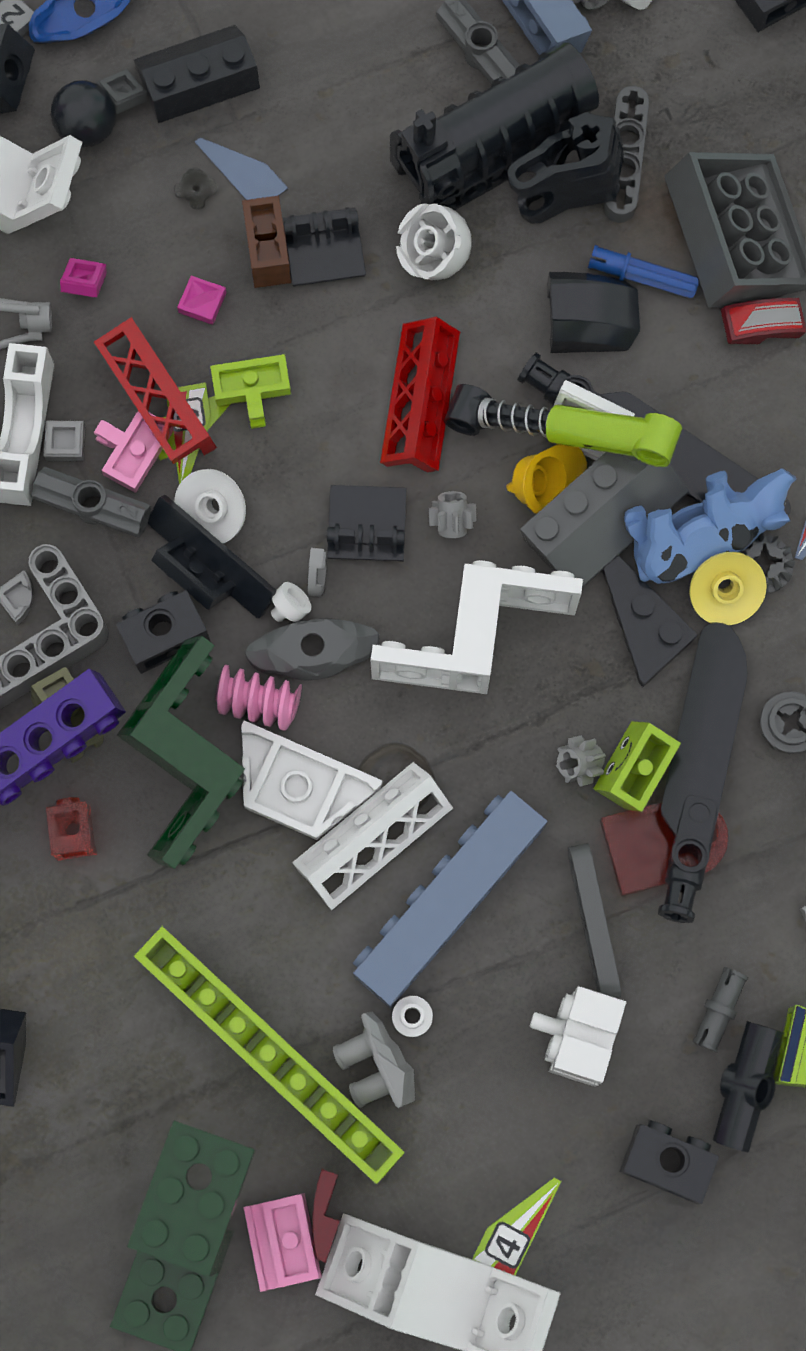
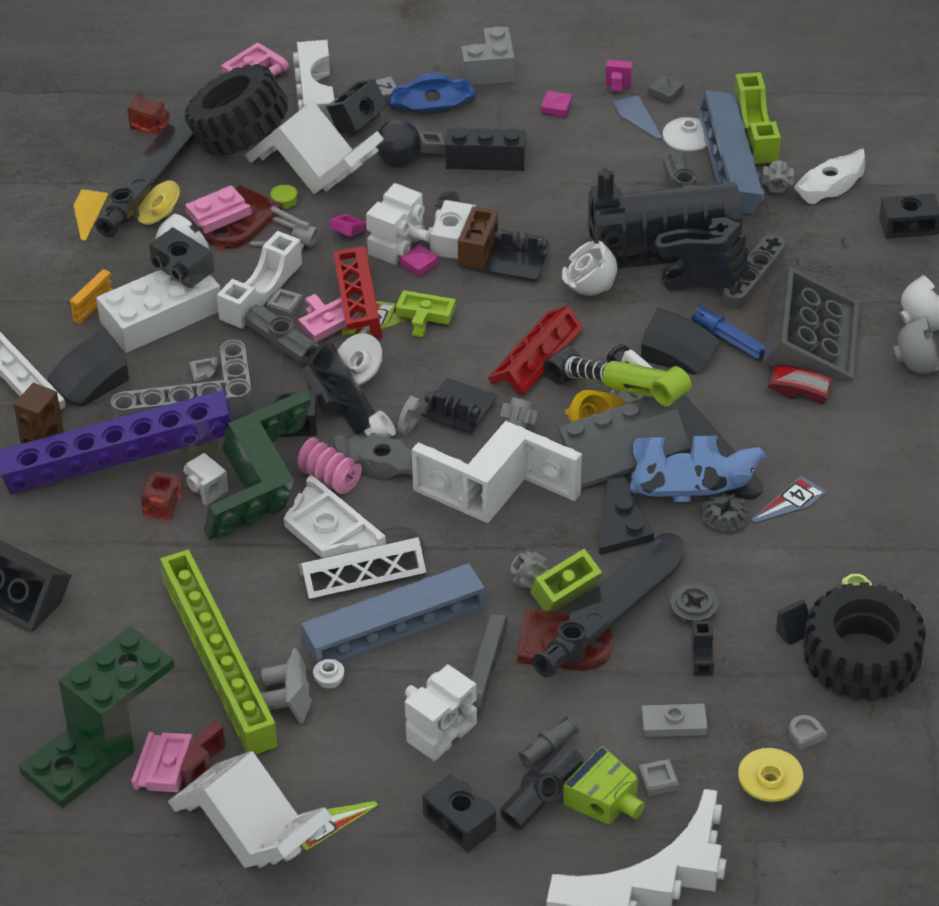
camera: 25 degrees right, 30 degrees down
sand blue sticker [195,138,288,200] -> none
light yellow dish [689,552,767,625] -> none
none -> white brick [183,453,229,506]
none -> white brick [366,183,430,265]
none -> white brick [427,200,476,259]

